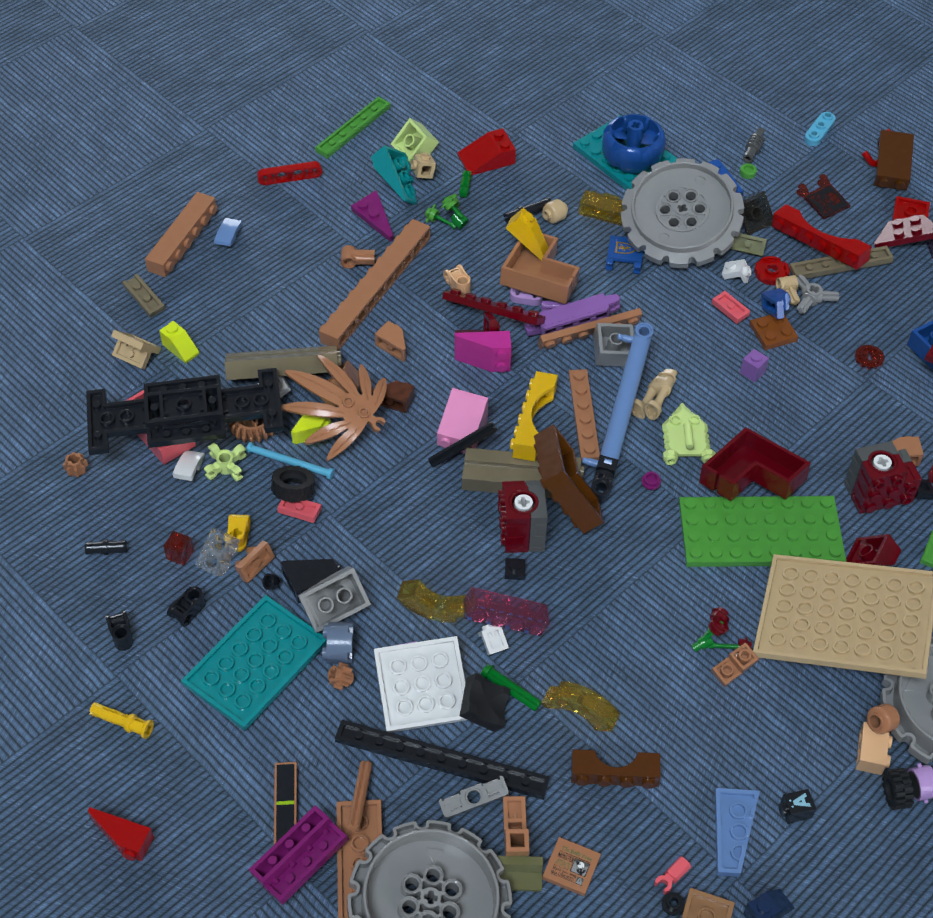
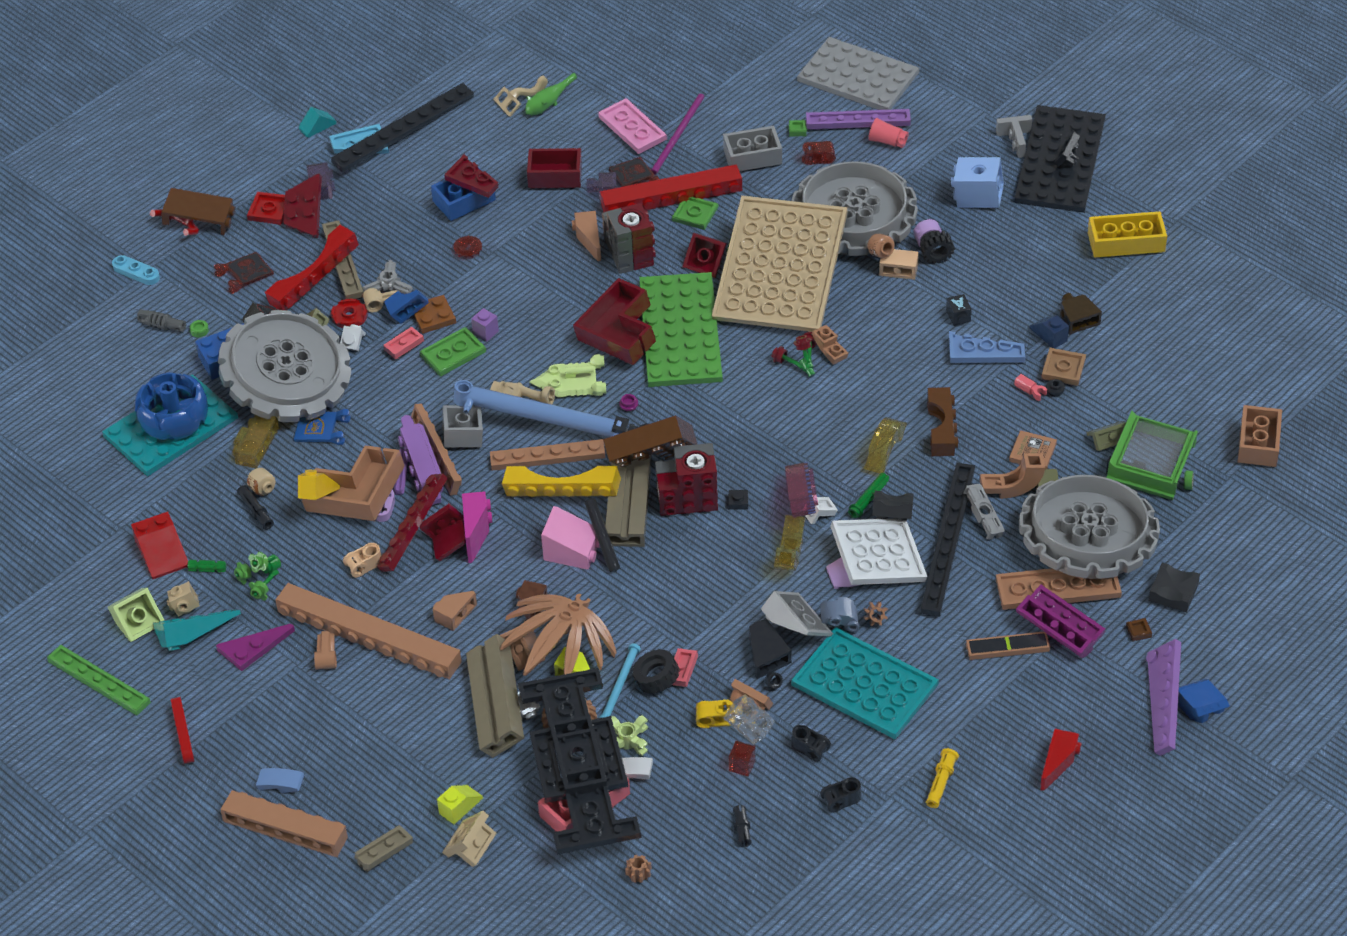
camera: 90 degrees left, 5 degrees down
nougat axle [348,760,372,832] -> none
none -> bright green tile [420,327,486,377]

